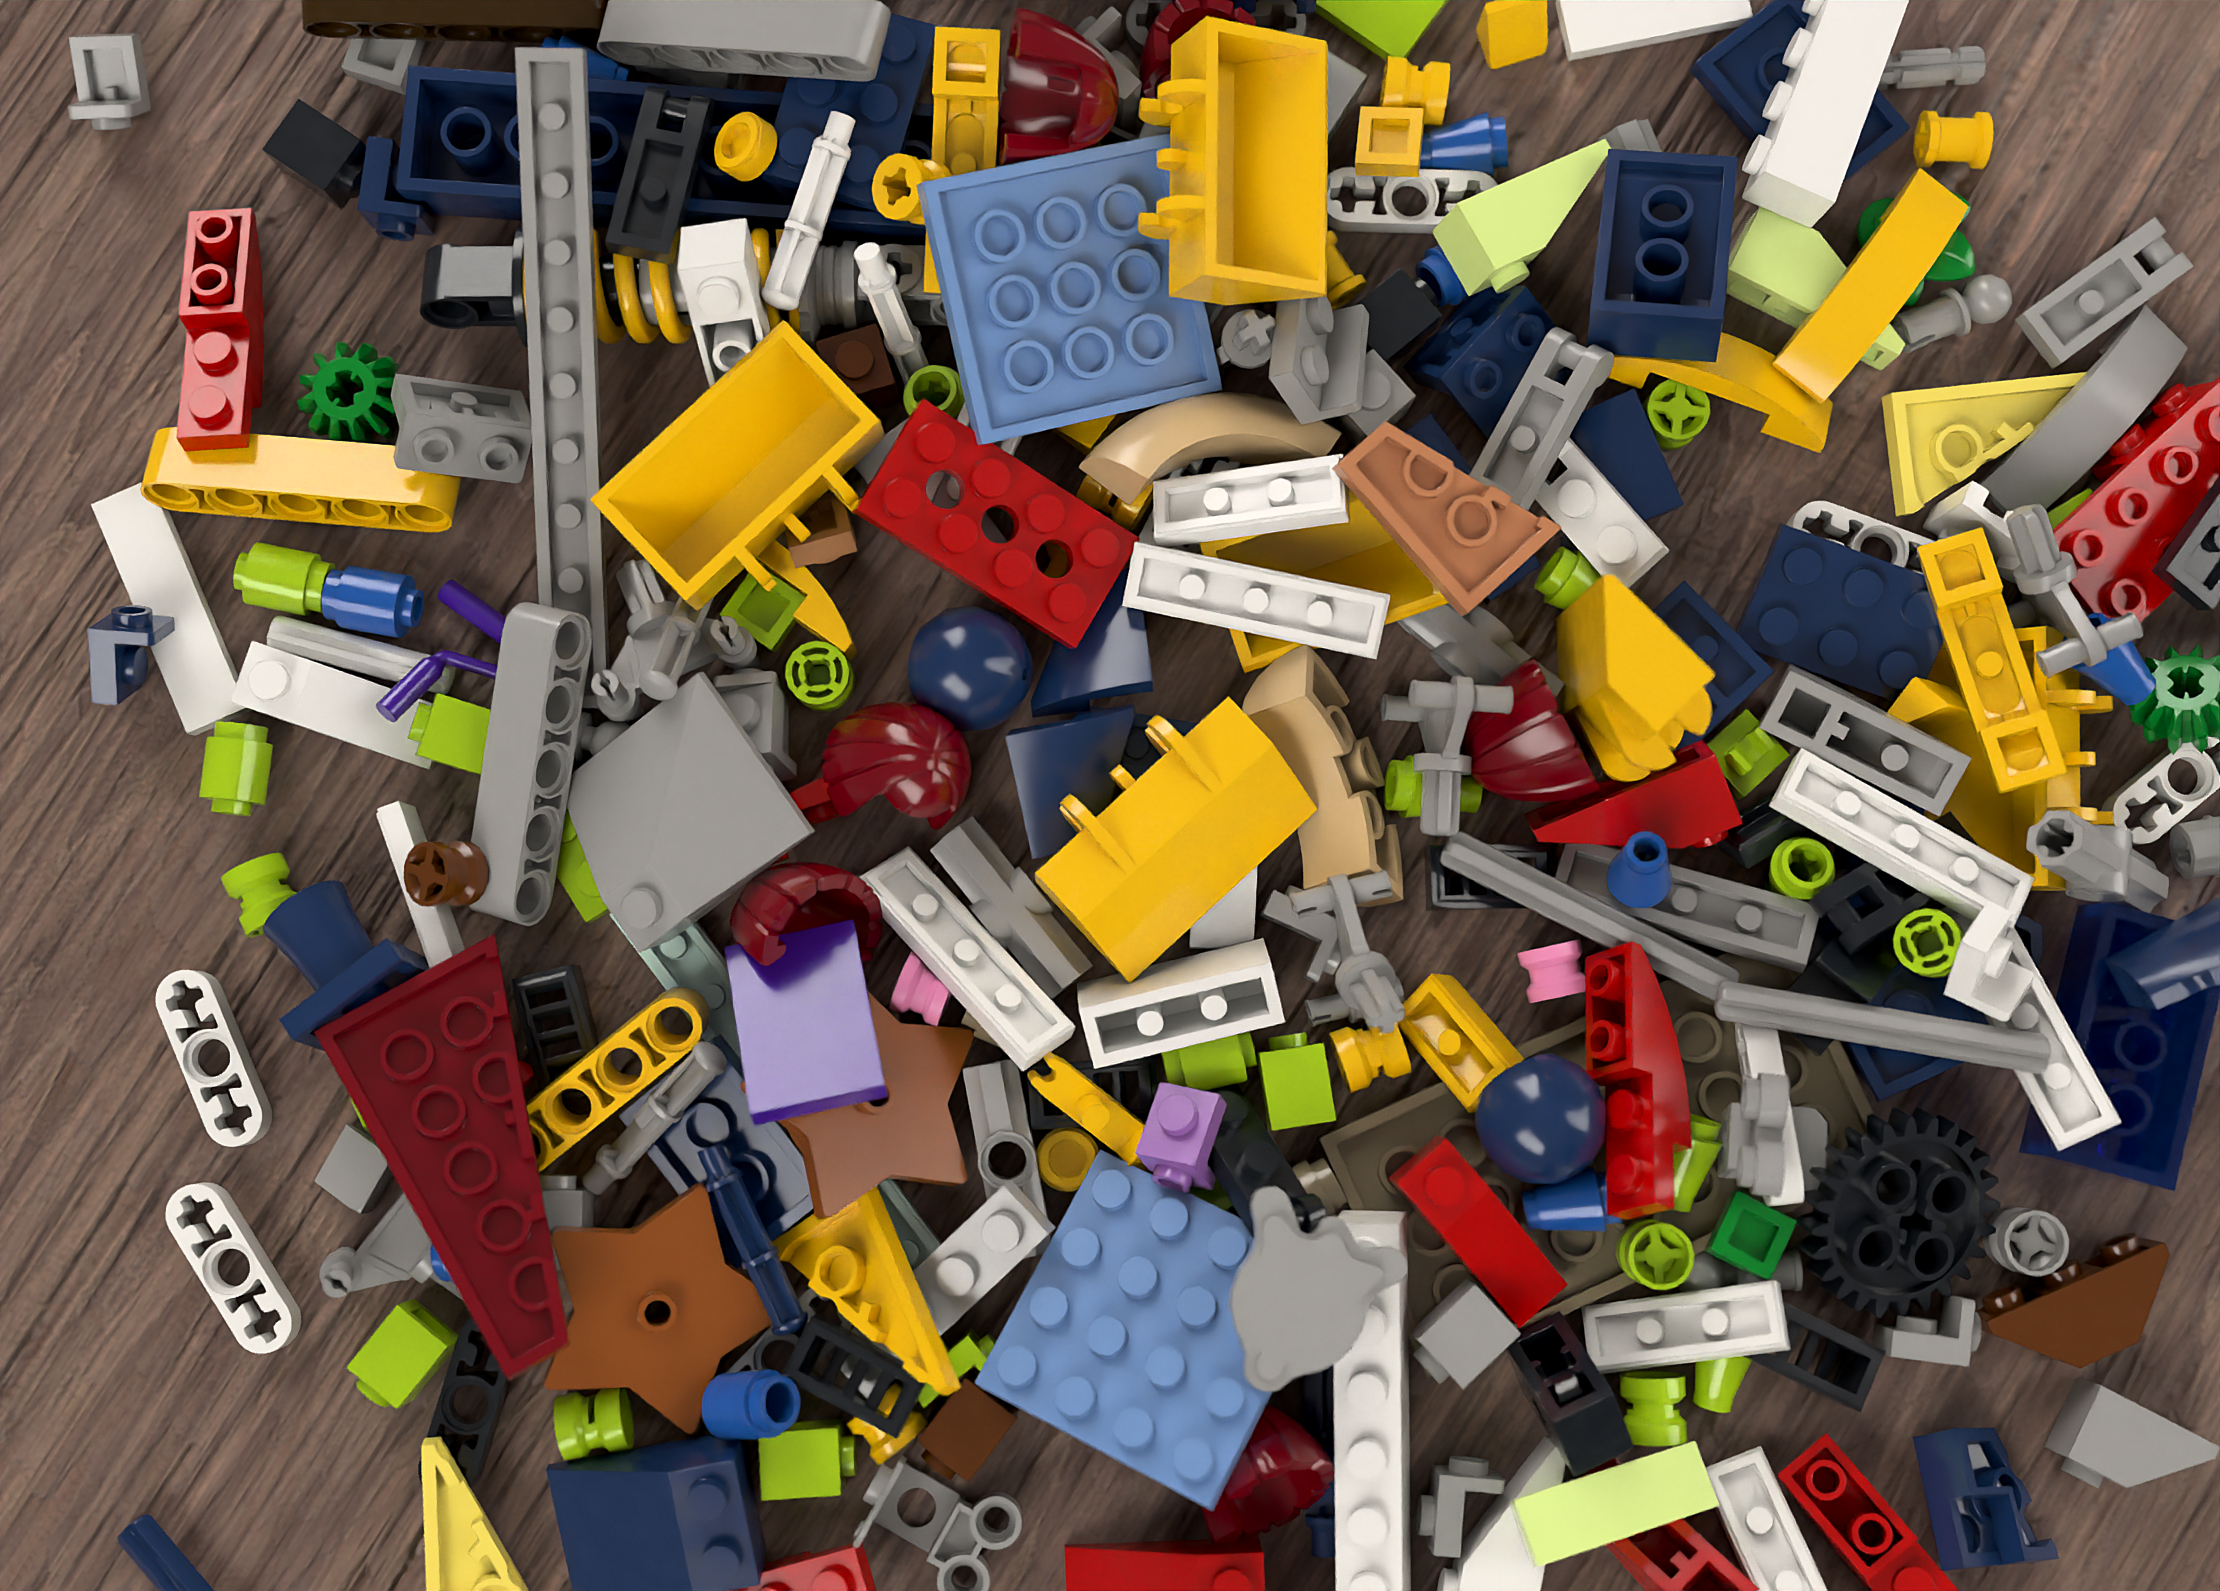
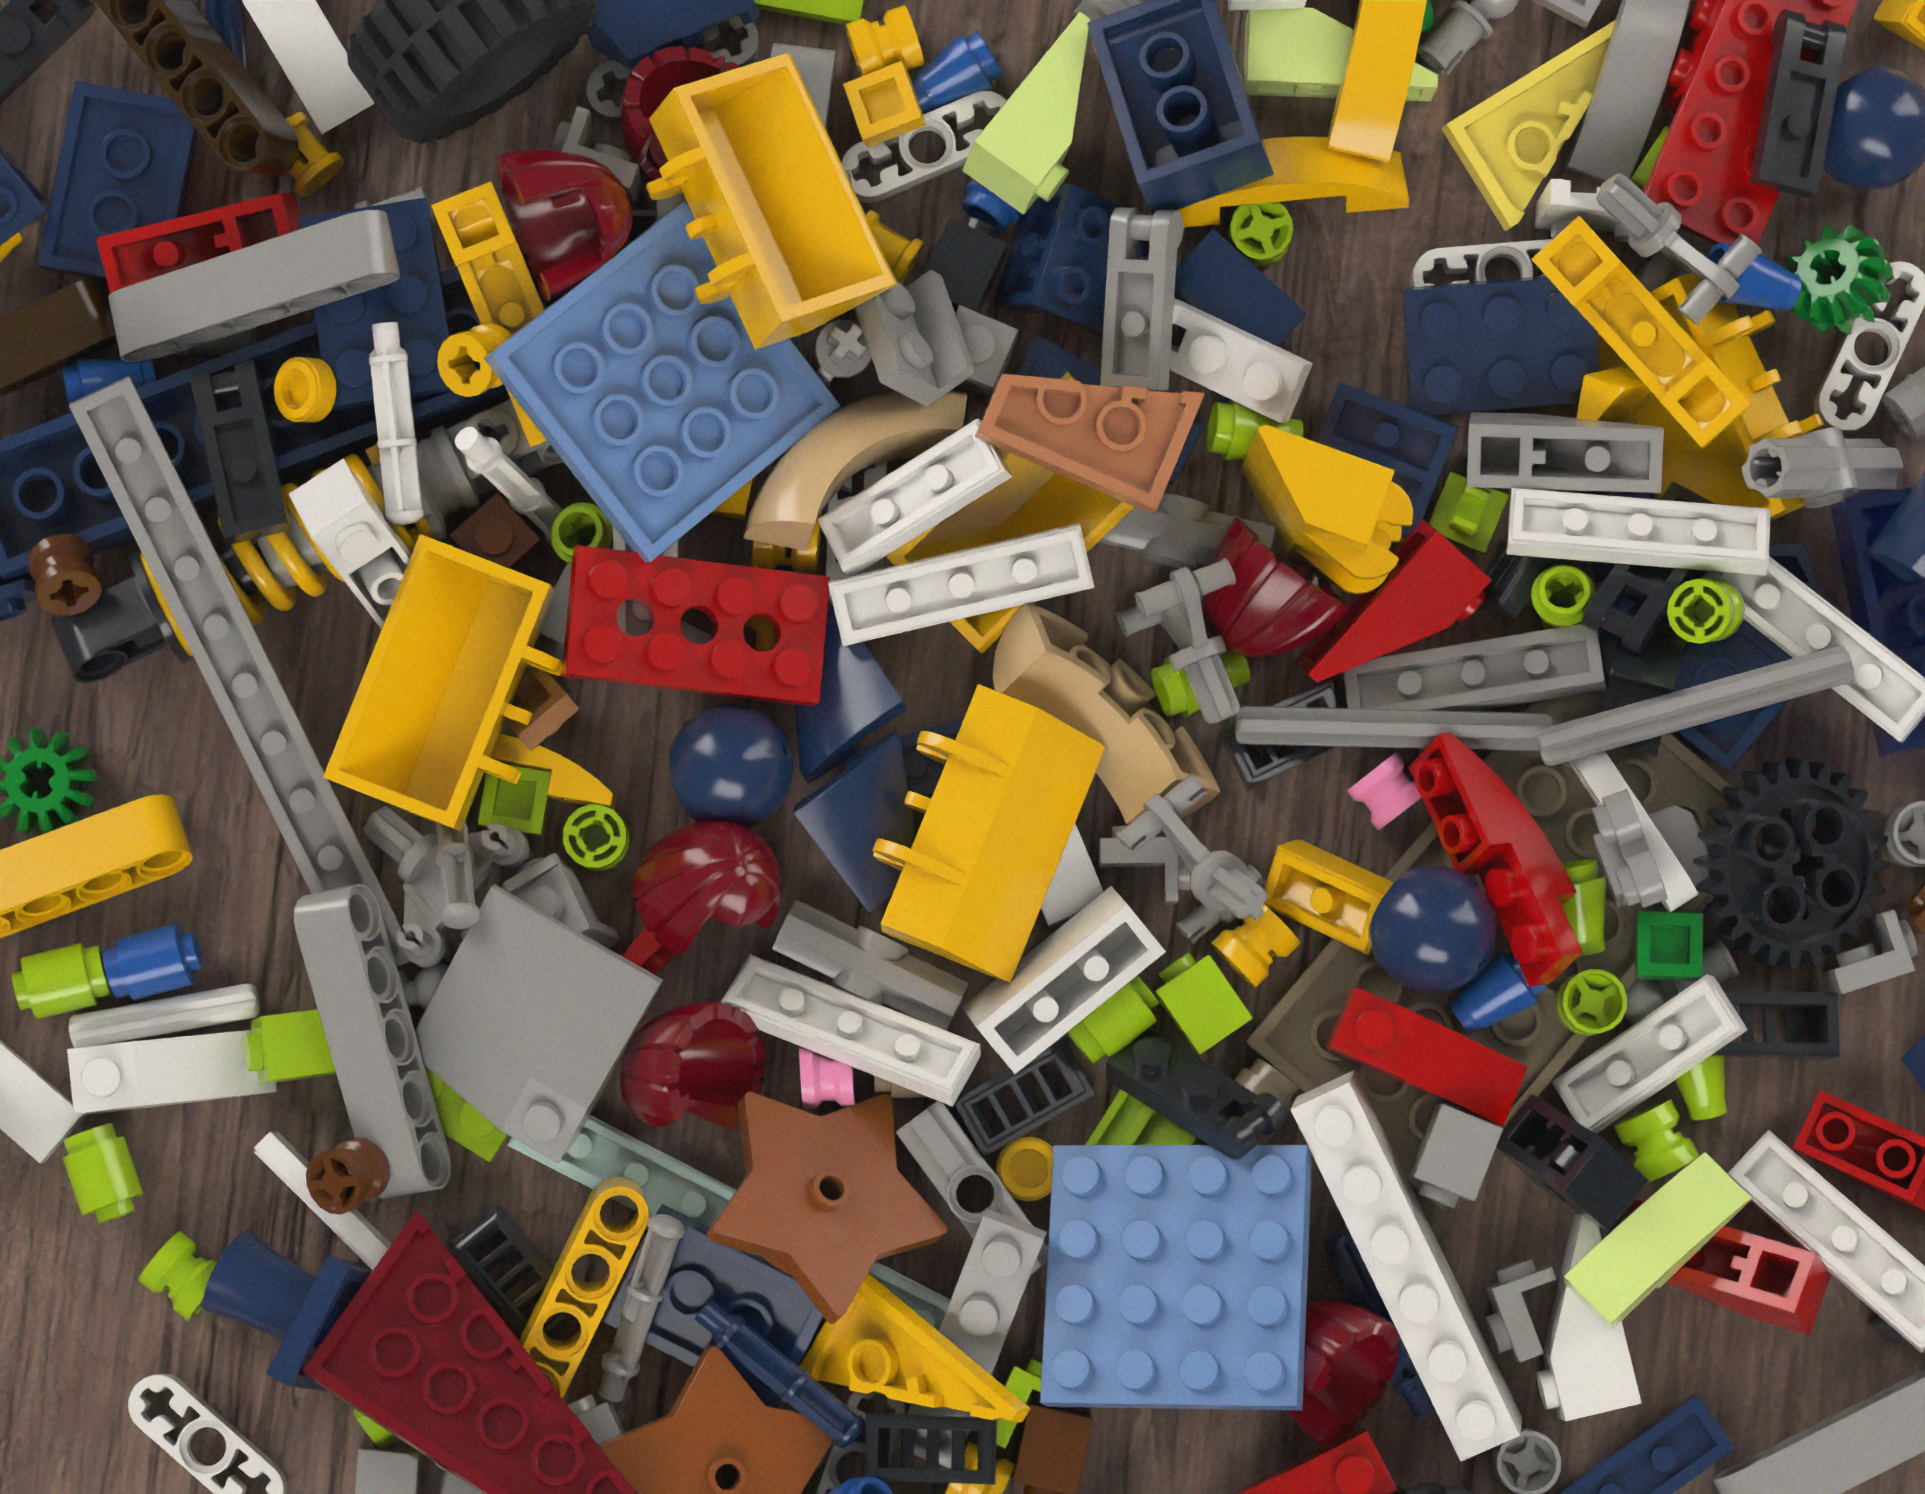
camera: 25 degrees left, 0 degrees up
dark purple piece [376,579,506,723] -> none
light grey bracket [390,374,532,483] -> none
tile [725,920,888,1126] -> none
yellow piece [1027,1052,1148,1172] -> none
medium lavender bracket [1135,1082,1227,1193] -> none
light grey tile [1229,1187,1408,1392] -> none
blue cone [1606,831,1672,908] -> none
white bracket [1944,901,2034,1022] -> none
none -> reddish brown wheel [28,534,102,616]

